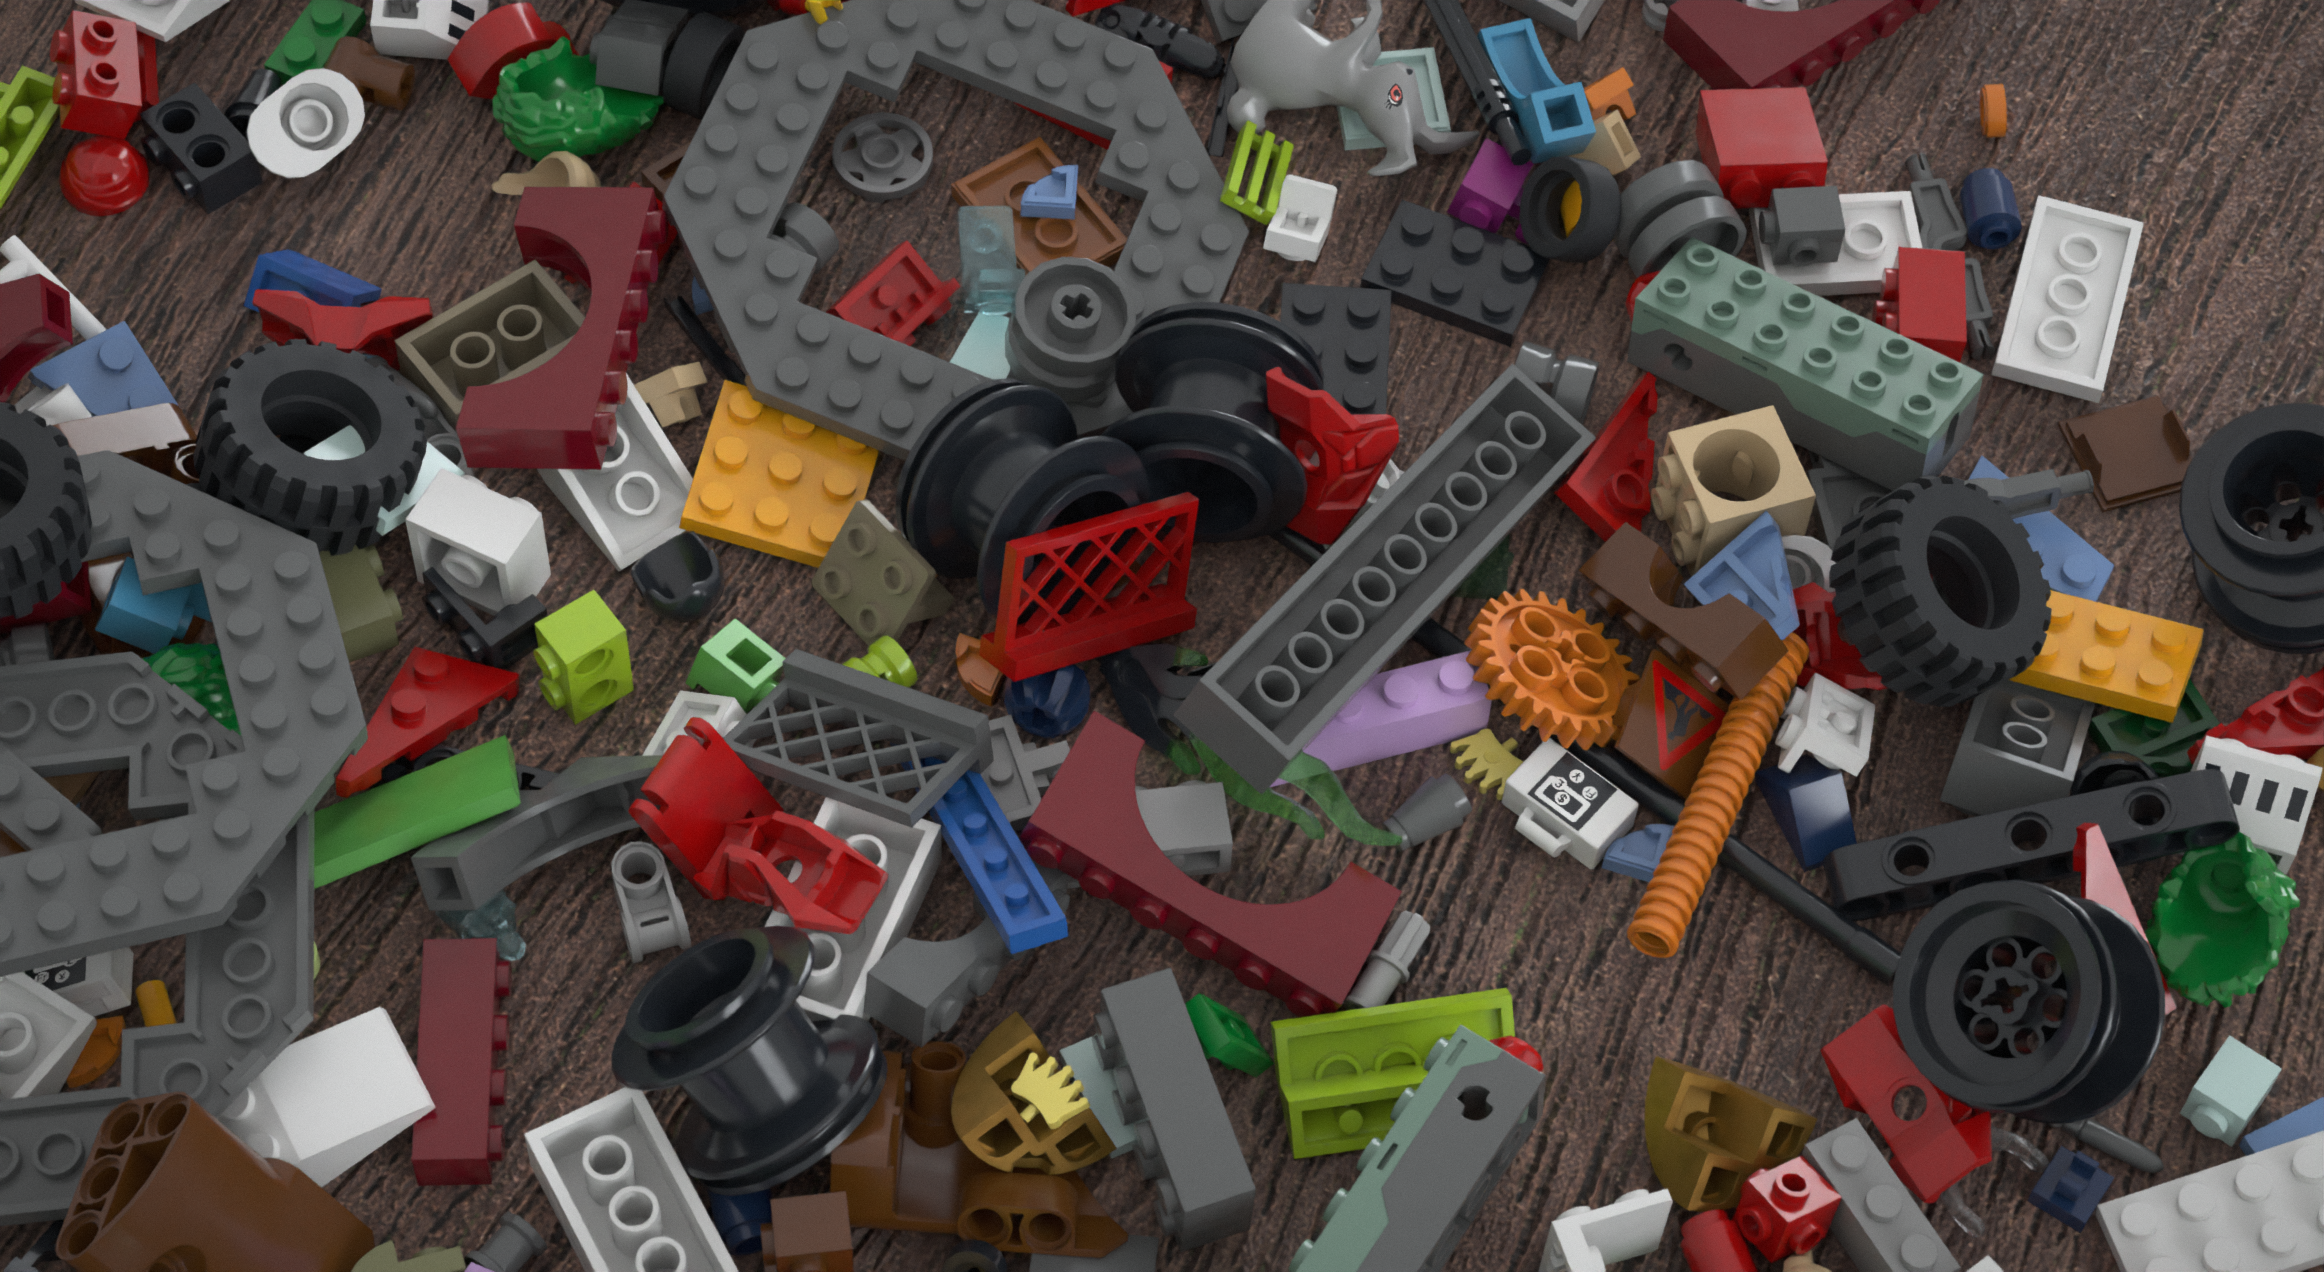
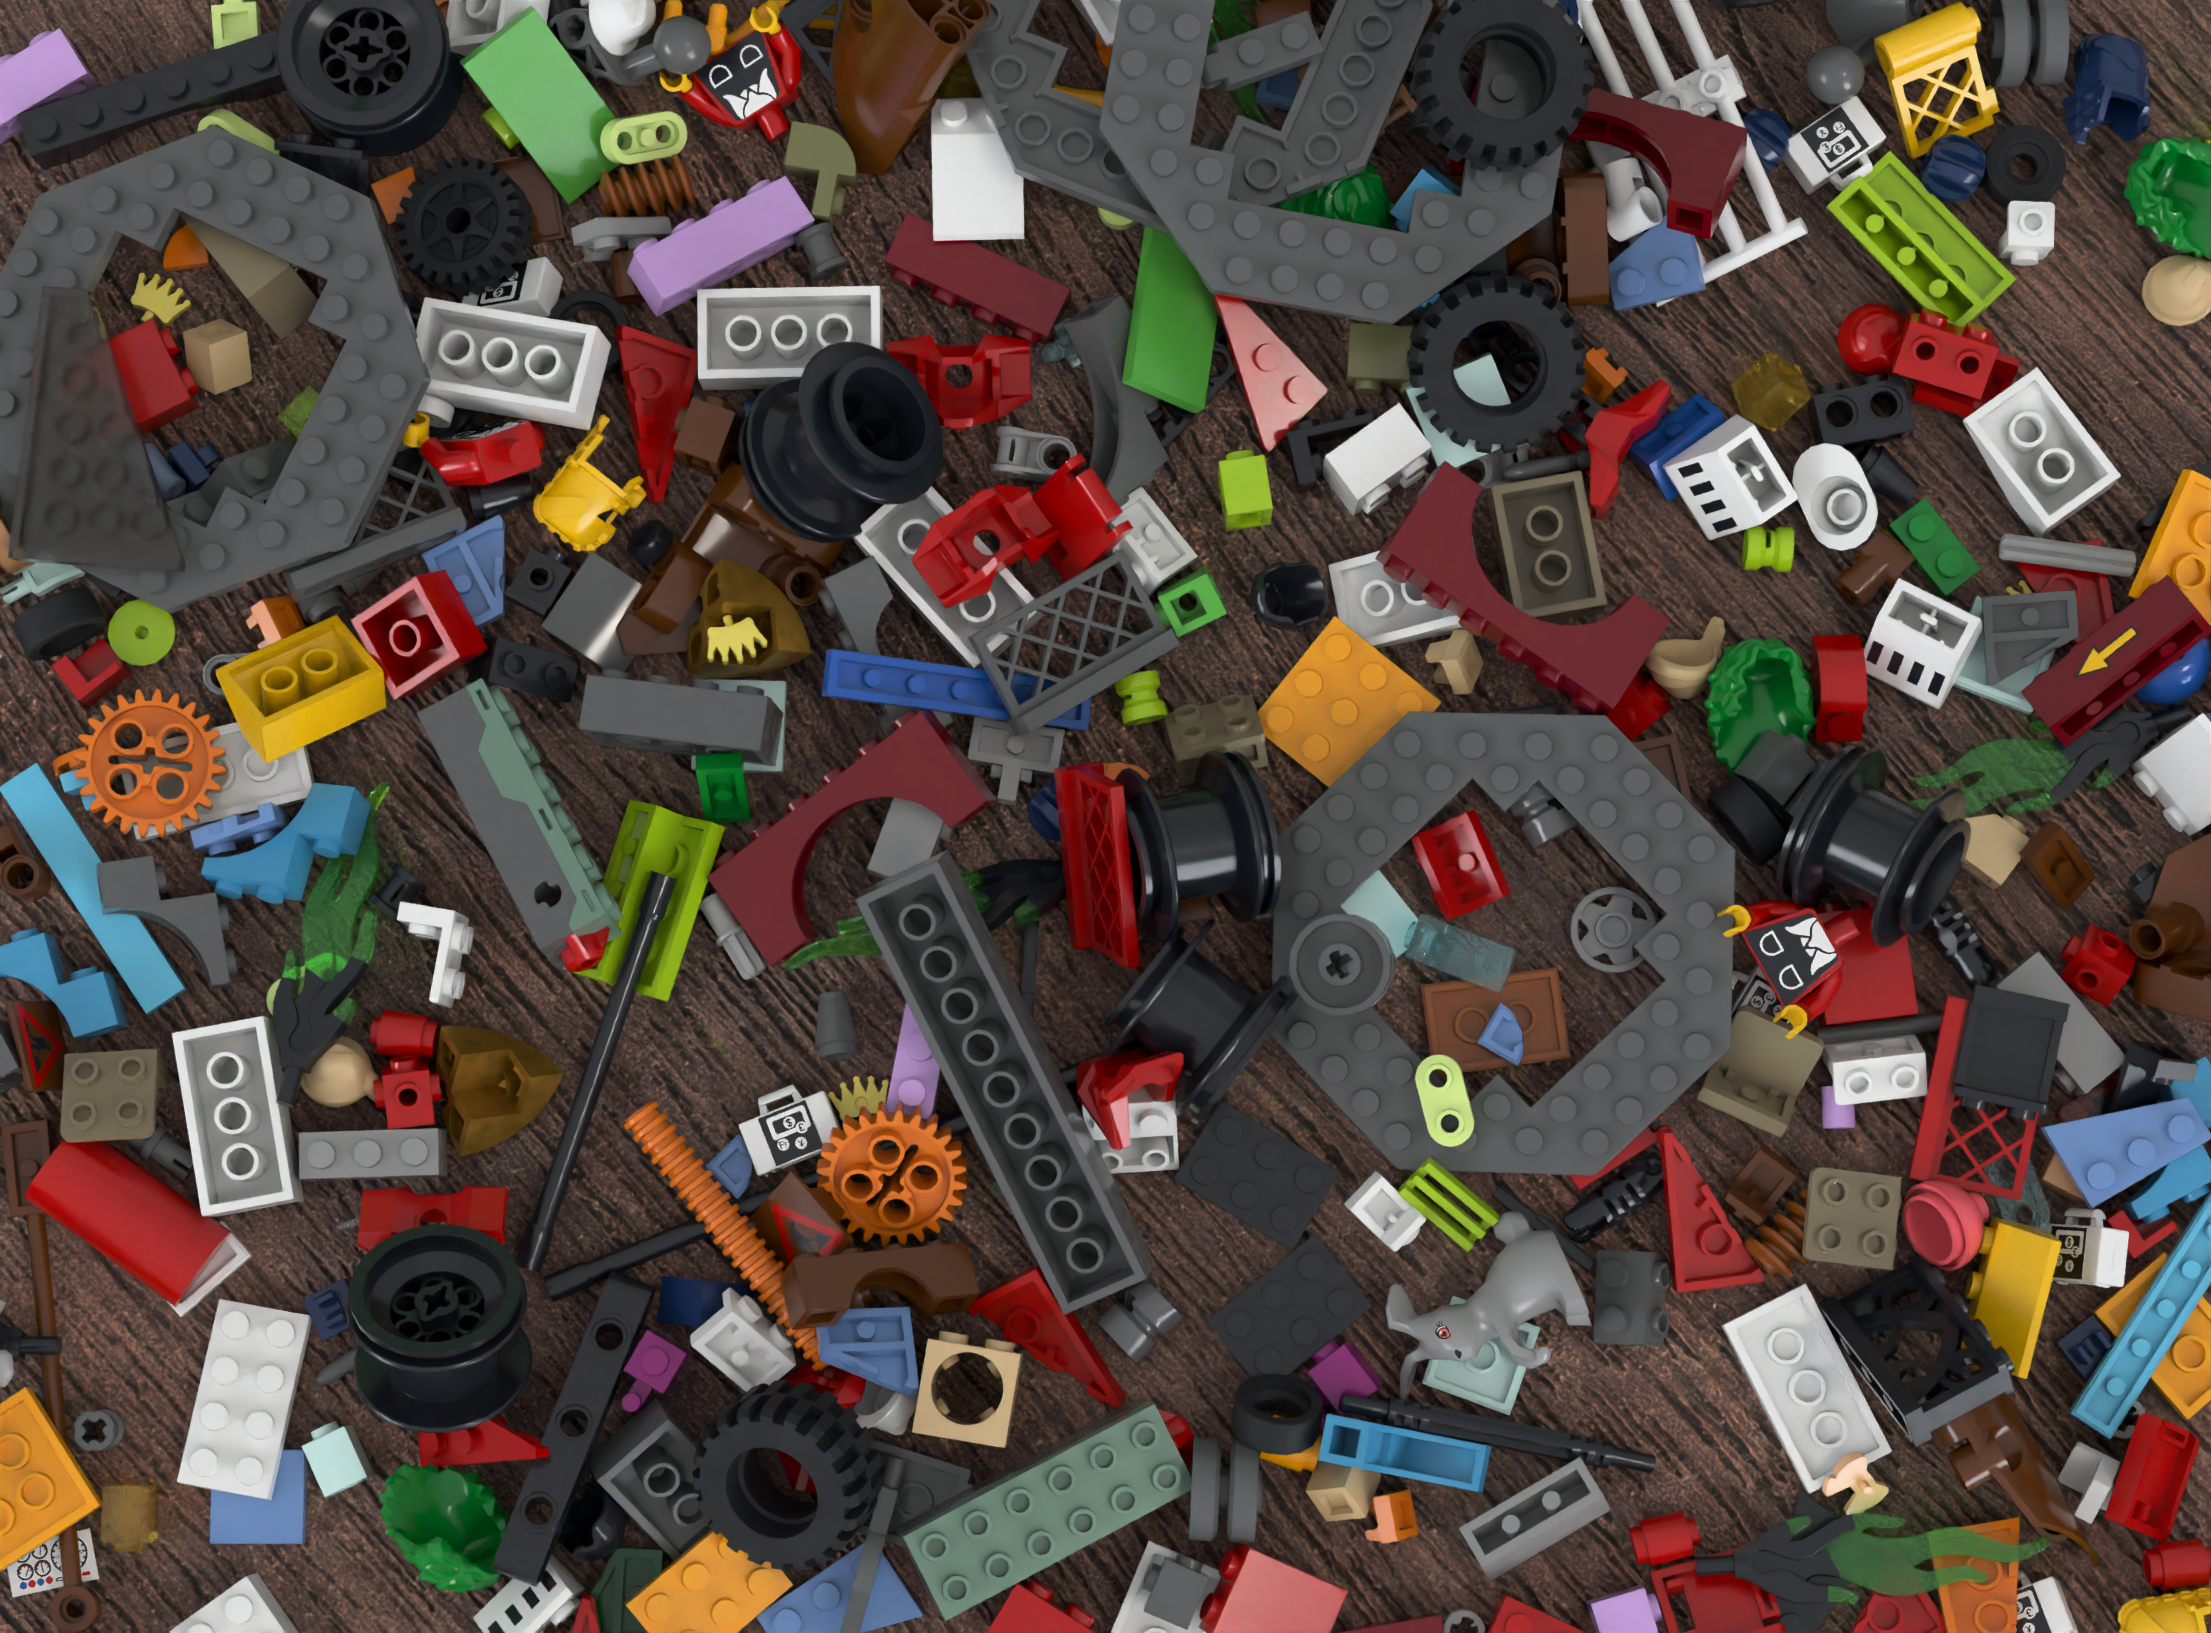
camera: 125 degrees right, 25 degrees up
none -> black piece [515,871,677,1272]
none -> magenta brick [622,1330,692,1412]
none -> red piece [886,334,1032,430]
none -> yellowish green plate [1415,1054,1475,1147]
none -> white slope [1662,414,1799,540]
none -> clear yellow panel [1732,350,1811,431]
none -> lime wheel [1742,525,1794,573]

